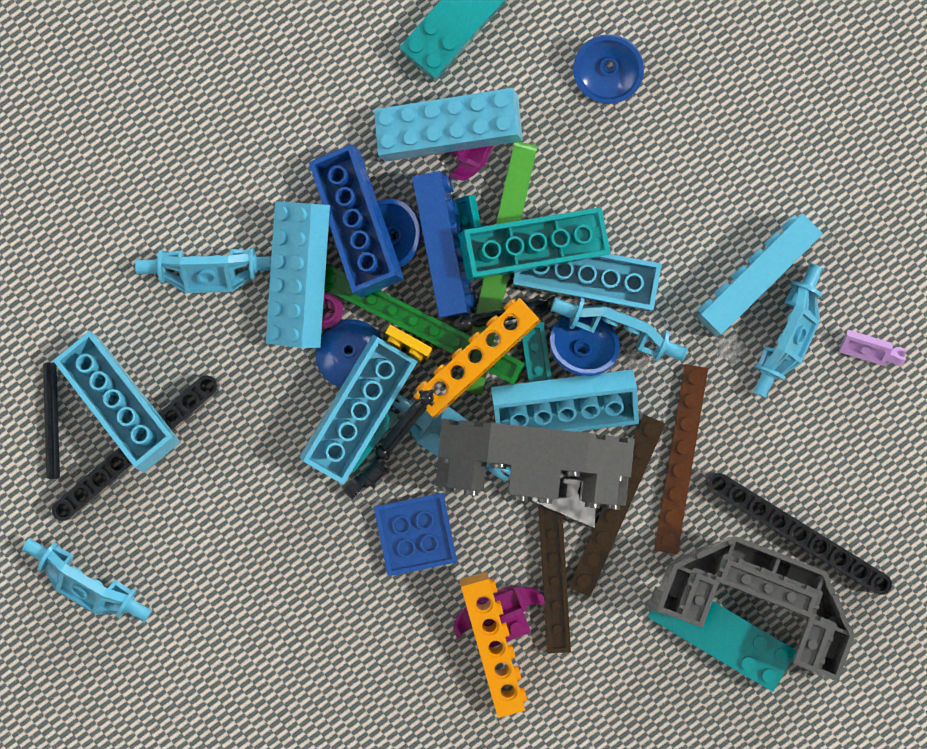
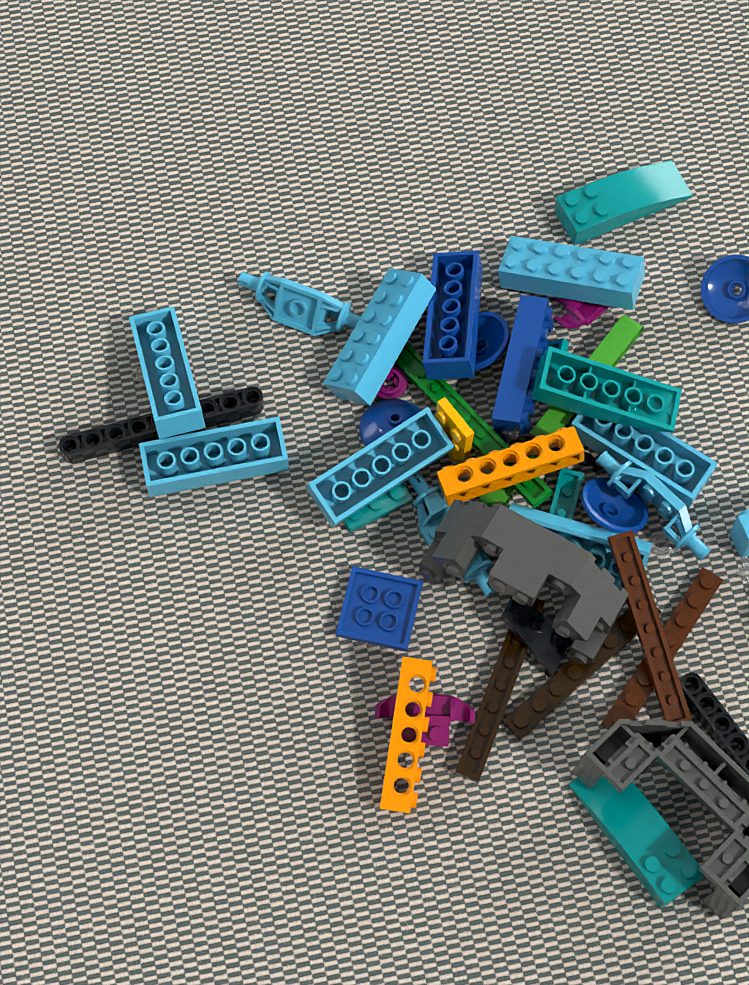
camera: 25 degrees right, 20 degrees down
medium azure plate [22,538,152,623] -> none
black axle [43,362,60,479] -> none
black connector [343,458,390,499] -> none
black wheel [375,389,435,460] -> none
none -> medium azure brick [139,417,289,497]
none -> reddish brown plate [607,530,692,722]

